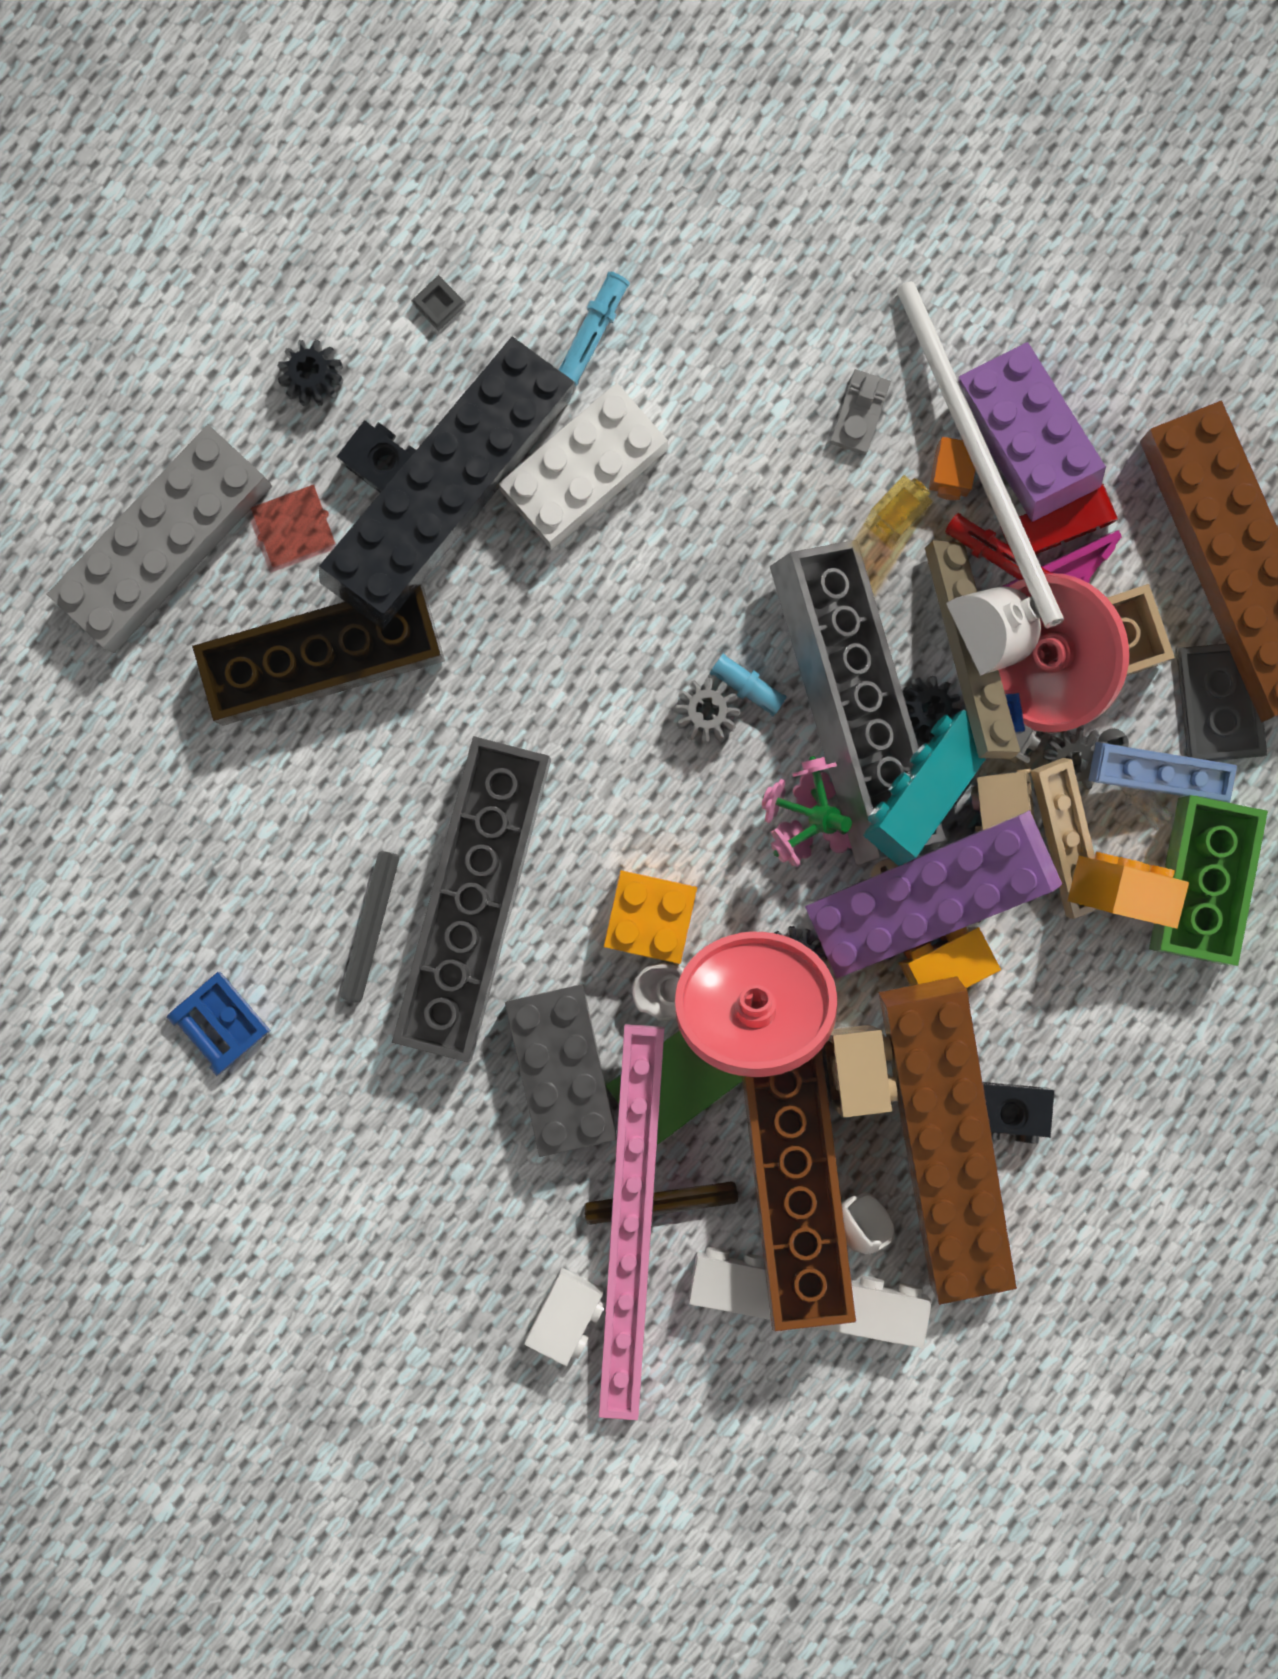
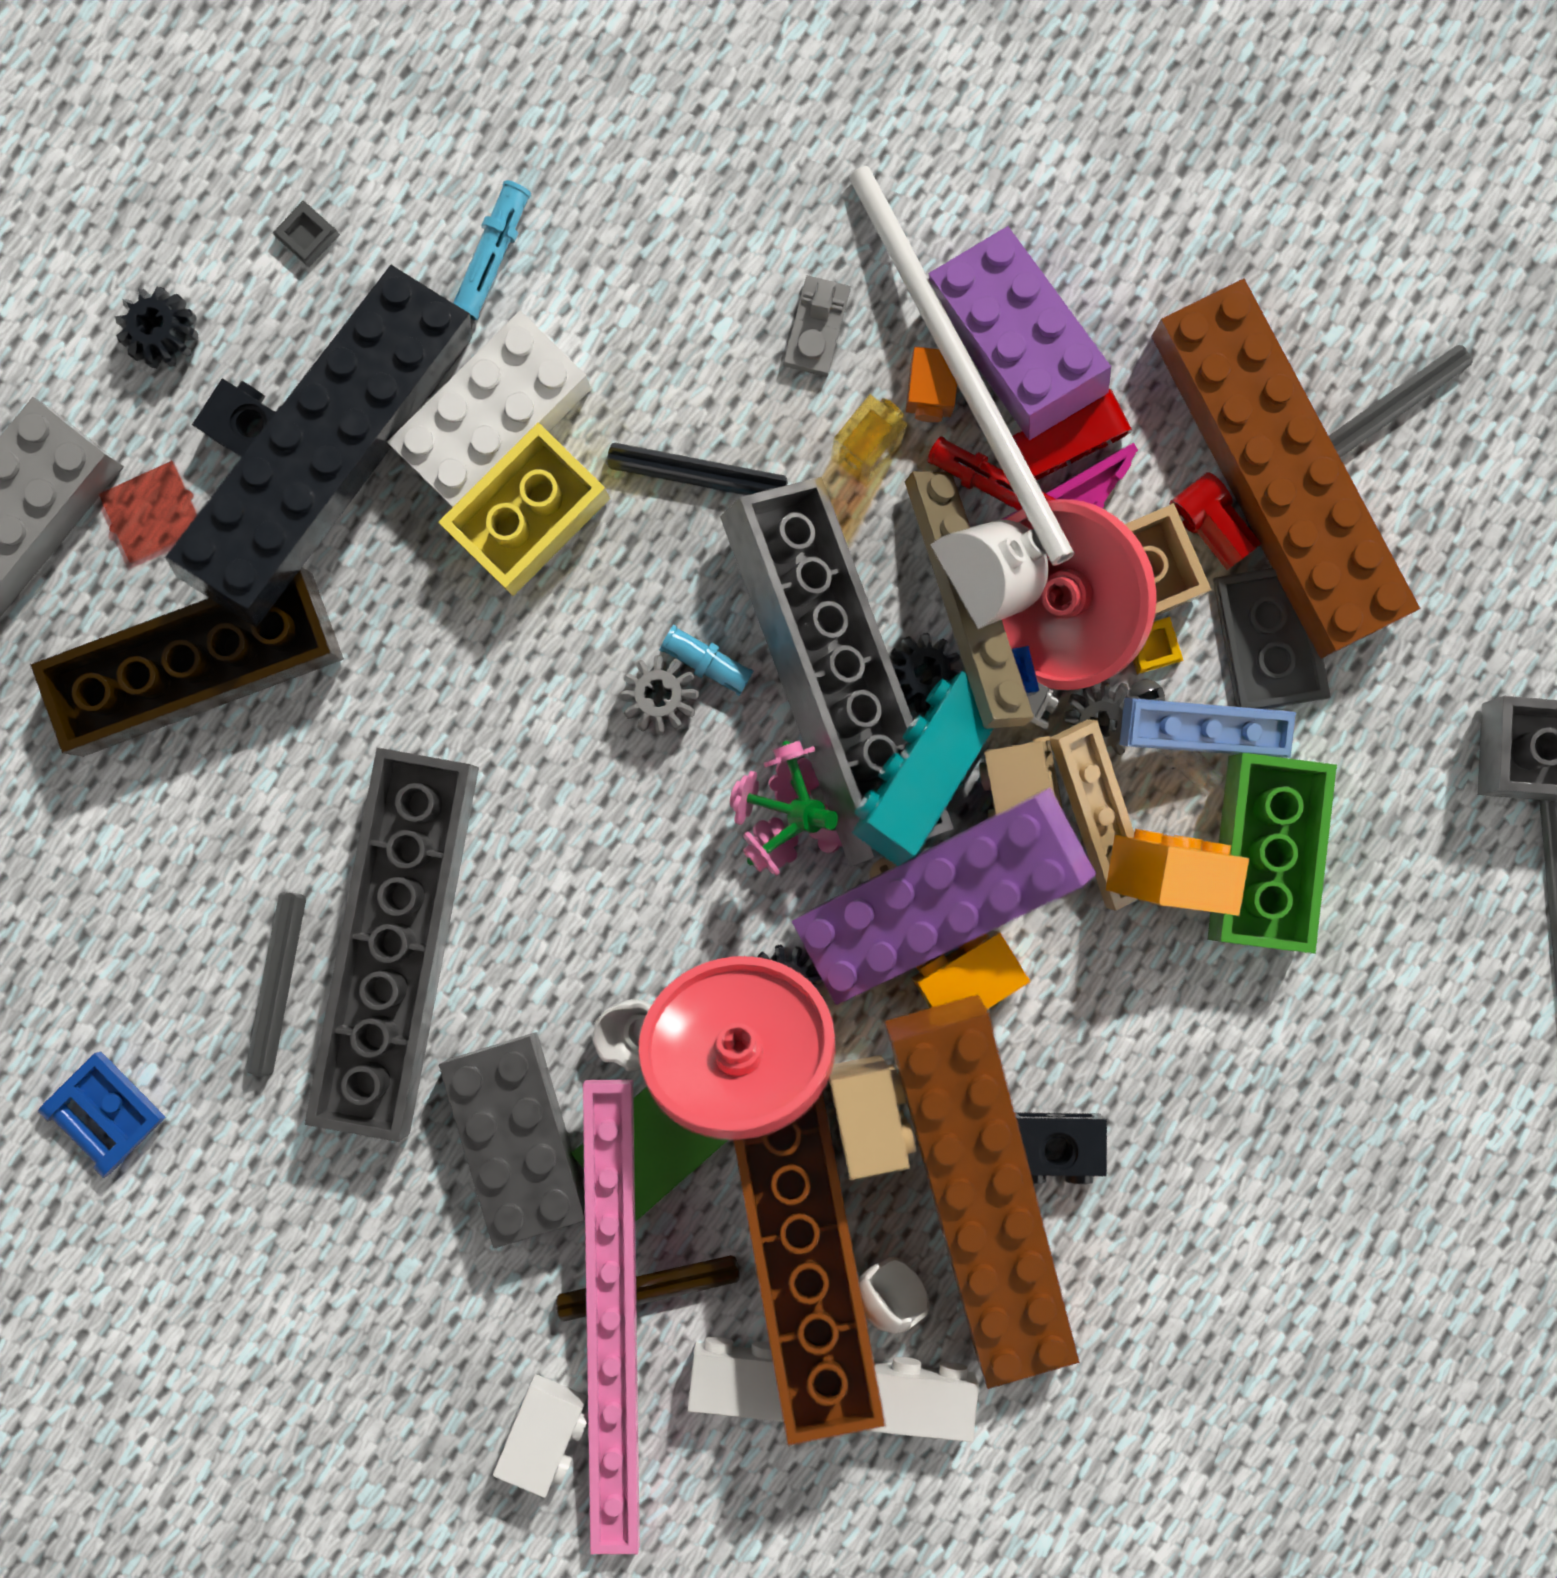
camera: 10 degrees left, 0 degrees up
light orange brick [604,870,697,964] -> none
none -> light yellow brick [438,422,610,596]
none -> black axle [607,443,788,495]
none -> yellow tile [1133,617,1184,675]
none -> red piece [1169,472,1261,570]

